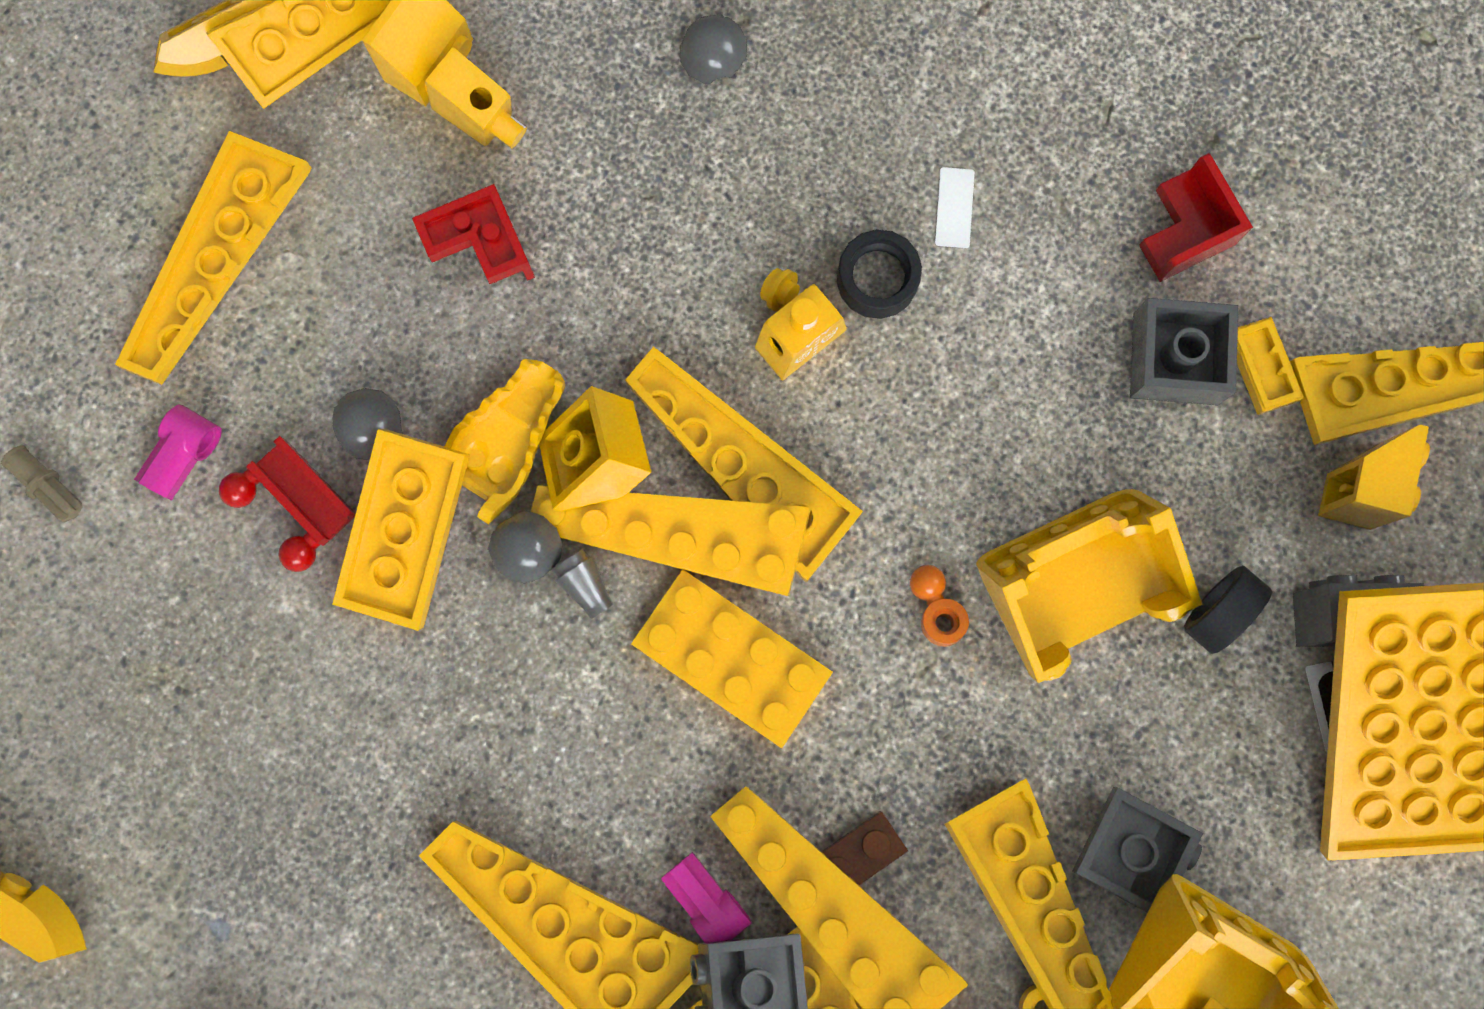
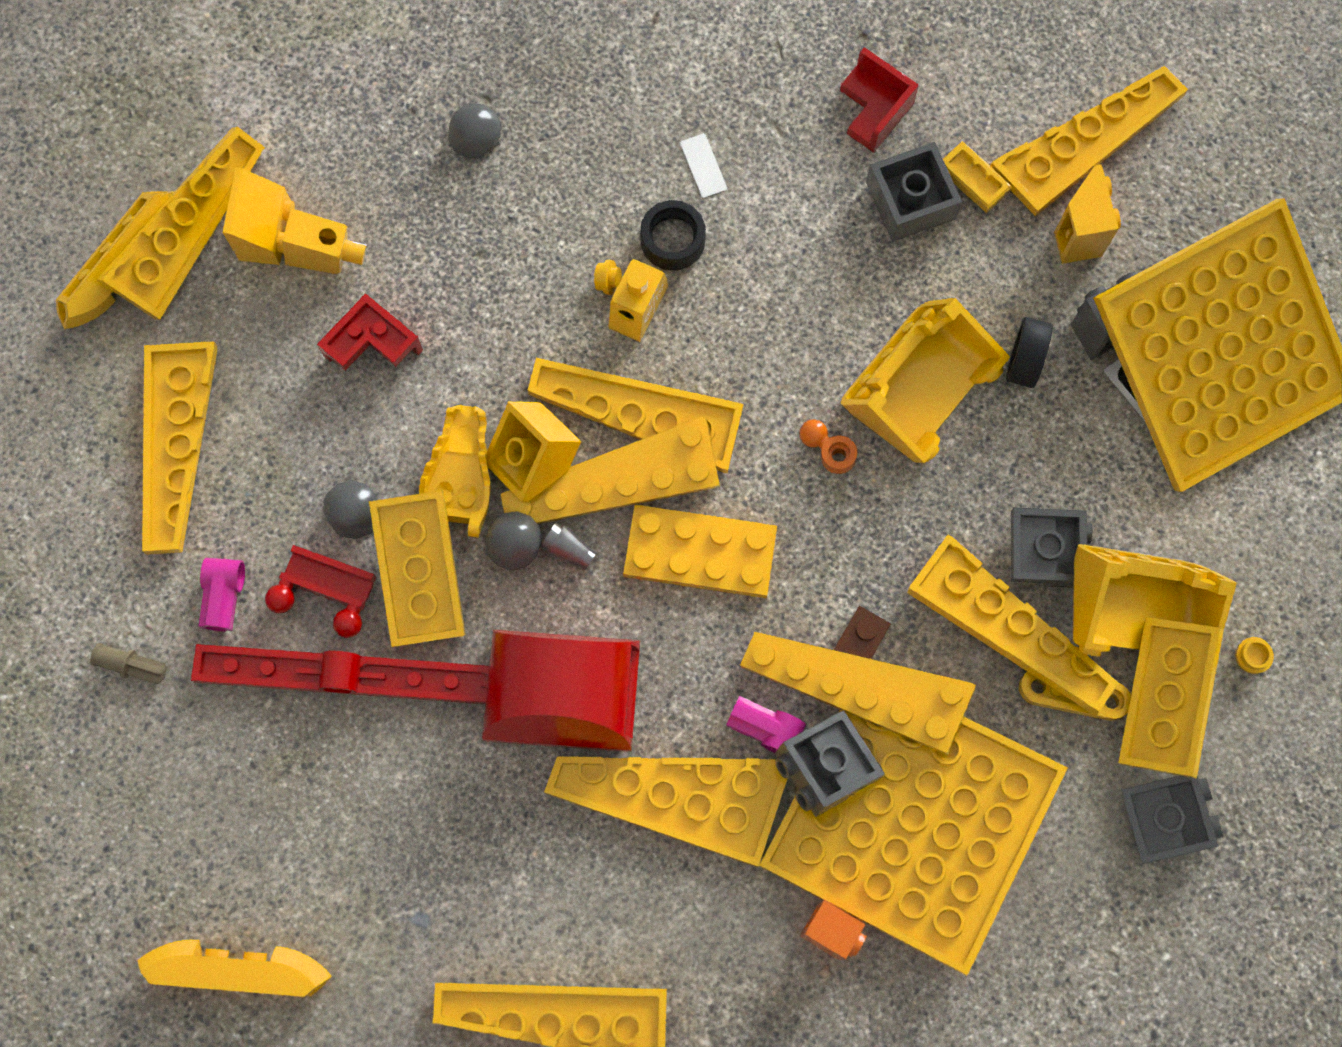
camera: 25 degrees left, 5 degrees down
none -> red plate [191,629,641,752]

